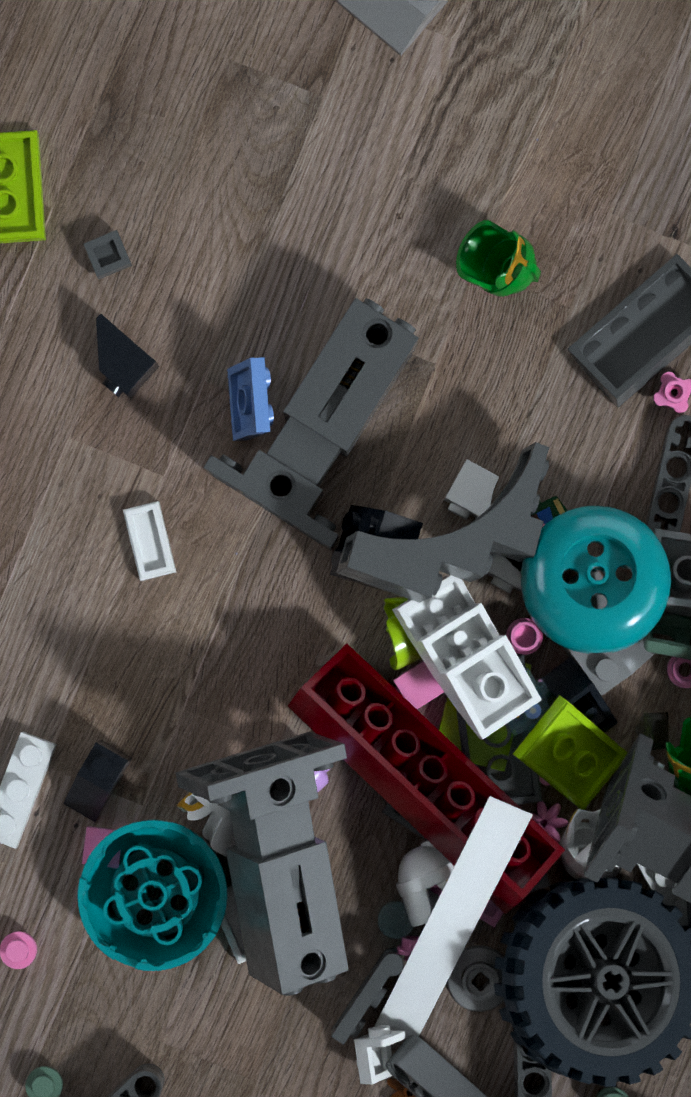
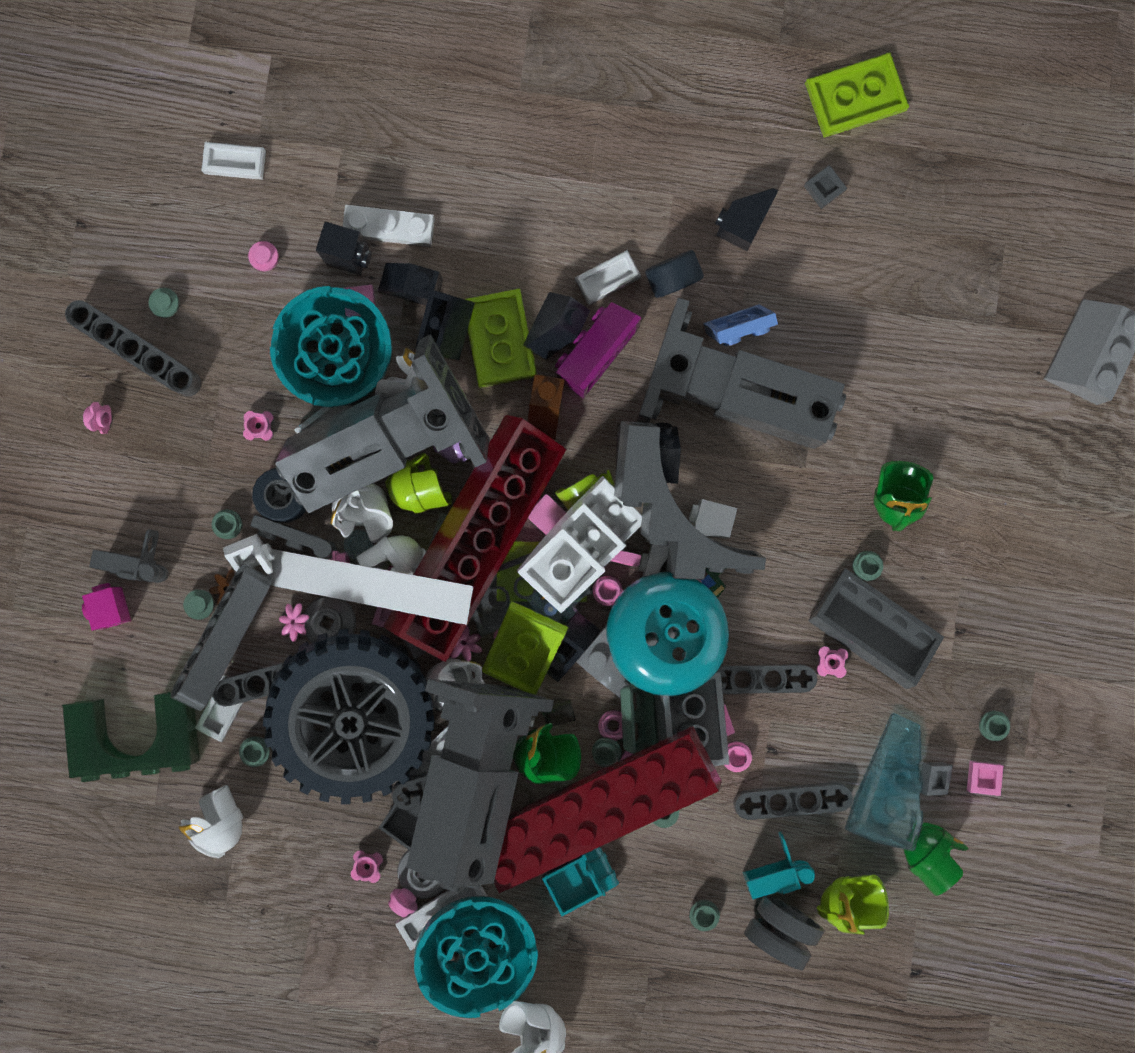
camera: 75 degrees right, 0 degrees up
none -> sand green plate [212,509,243,539]
none -> bright pink plate [243,411,274,441]
none -> black wheel [252,468,306,523]
none -> bright pink plant [279,603,309,642]
none -> black brick [316,221,372,276]
none -> white helmet [330,483,393,543]
none -> lime helmet [385,453,452,514]
none -> black brick [415,290,475,360]
none -> lime tile [466,289,537,388]
none -> black slope [523,292,591,359]
none -> reddish brown slope [527,374,565,441]
none -> magenta slope [554,302,641,399]
none -> bright pink tile [610,551,641,567]
none -> black wheel [645,250,704,298]
none -> sand green plate [852,551,883,581]

